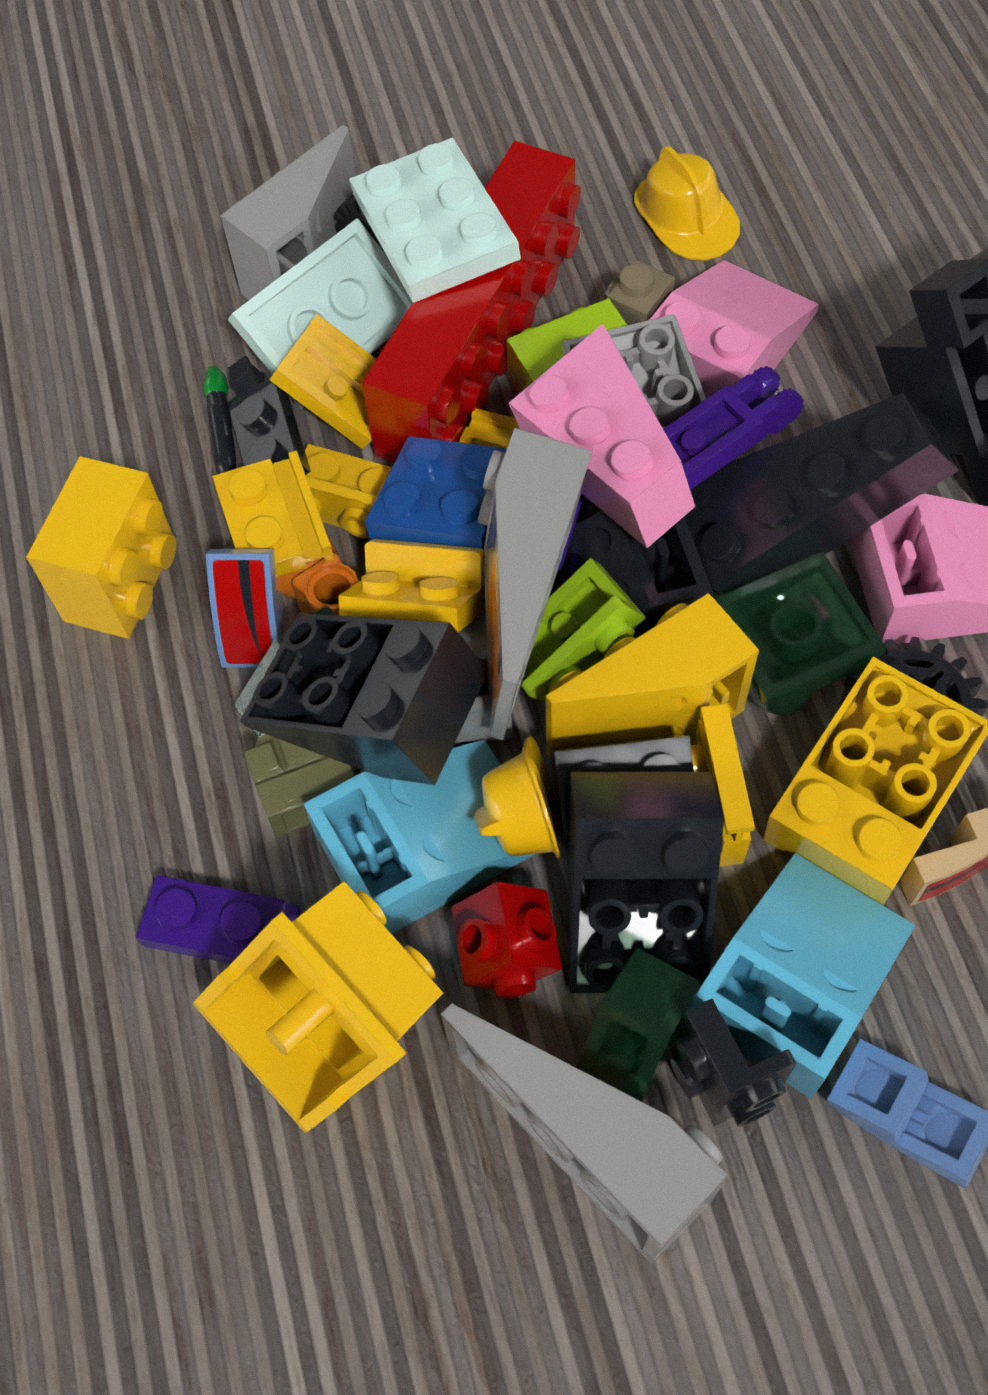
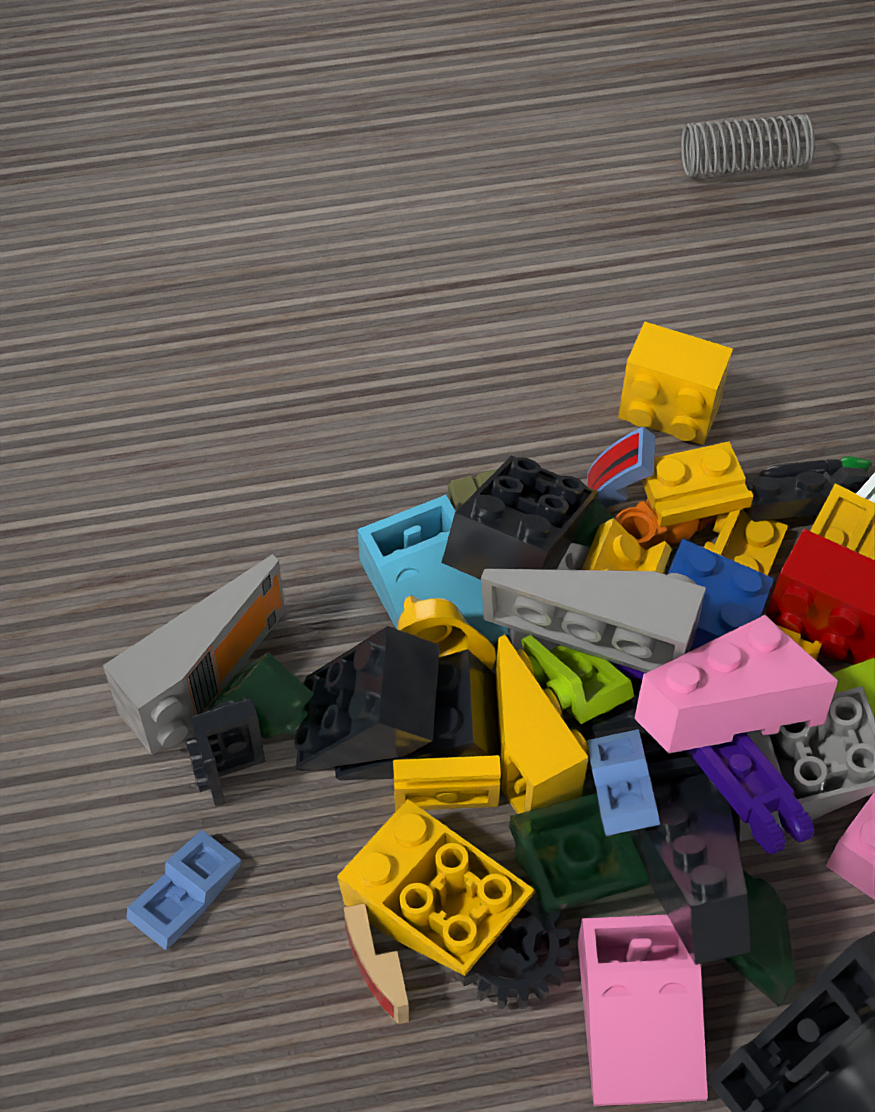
camera: 90 degrees right, 5 degrees down
dark purple hinge [136,875,301,964] -> none
yellow piece [193,881,443,1133] -> none
red brick [451,882,562,998] -> none
medium azure slope [692,853,916,1099] -> none
none -> medium blue slope [587,729,660,836]

